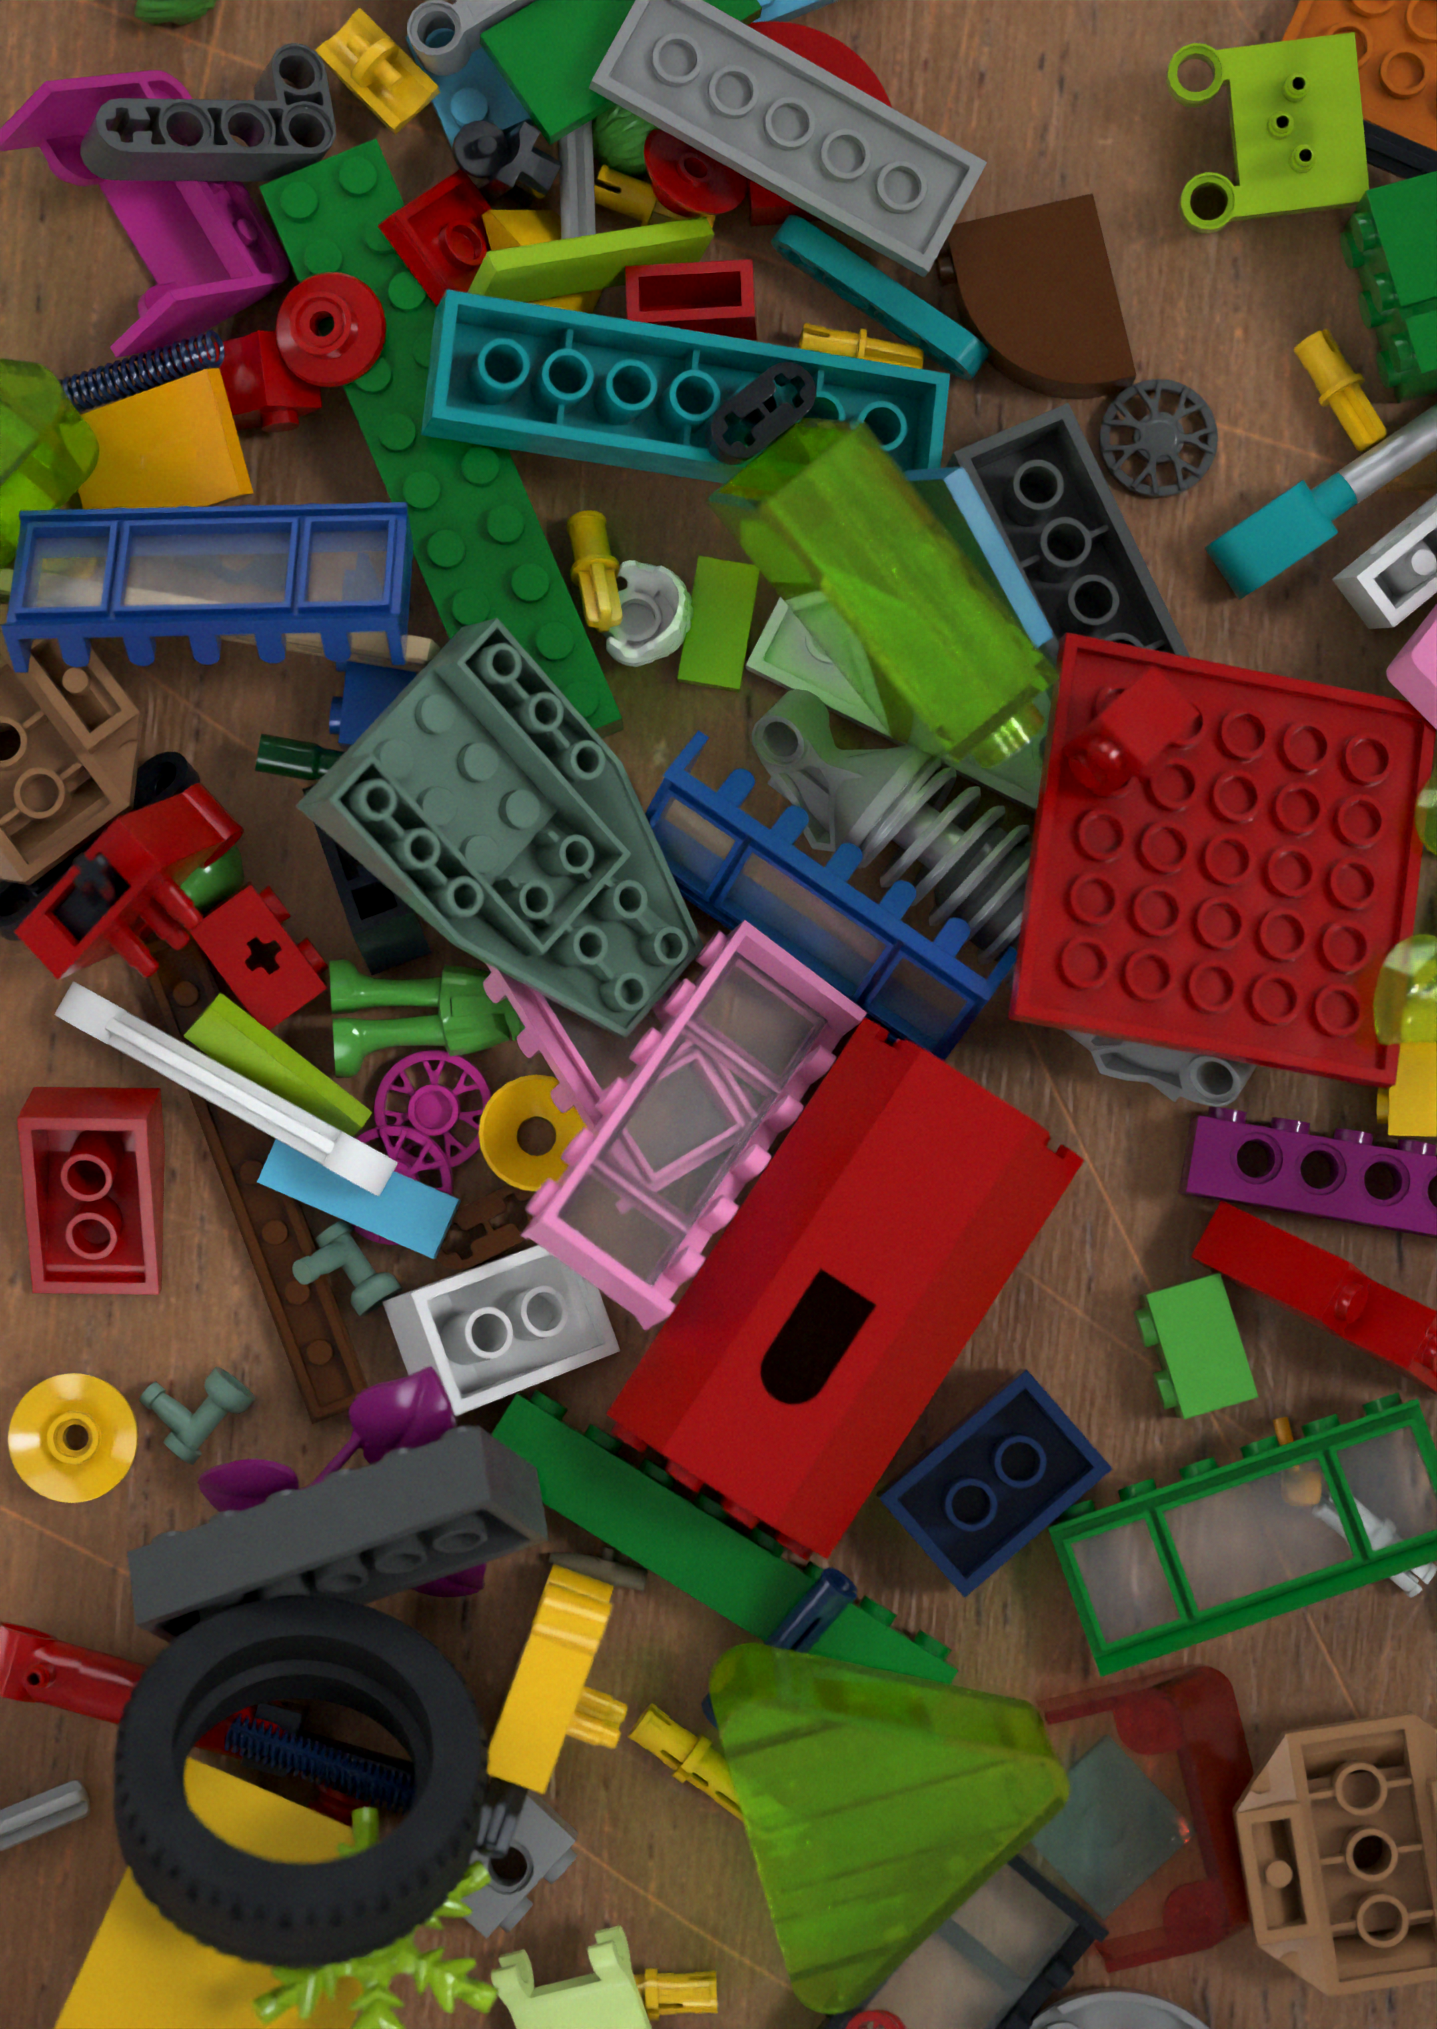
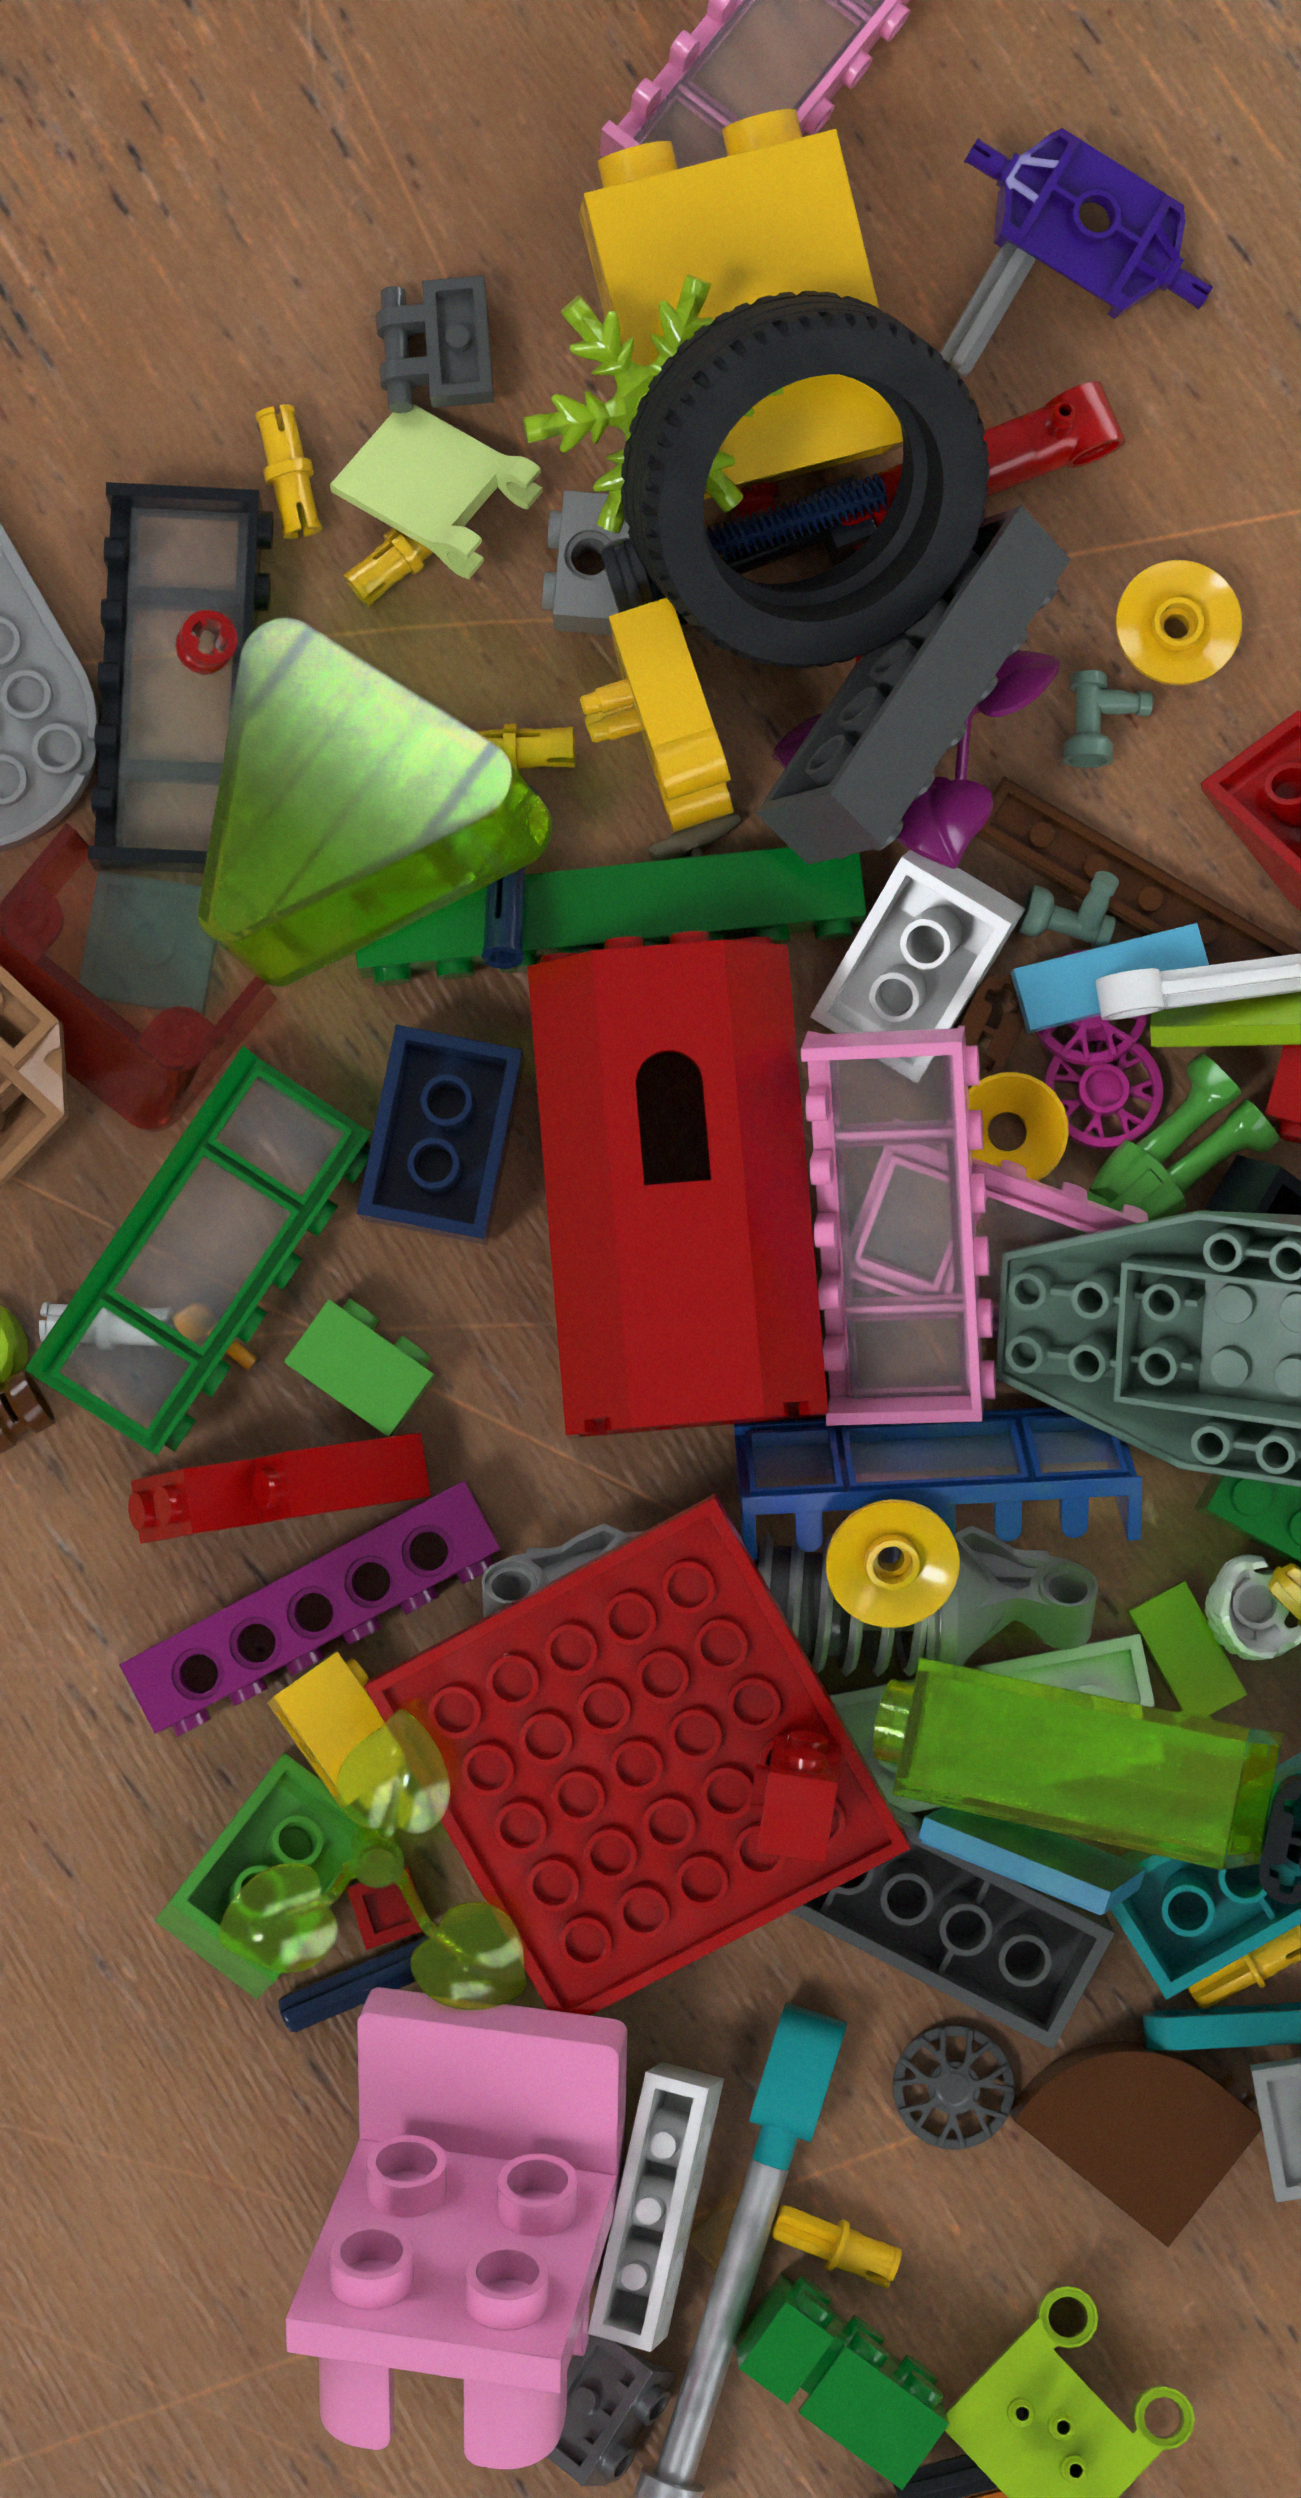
camera: 145 degrees right, 0 degrees up
none -> yellow dish [825,1499,960,1628]

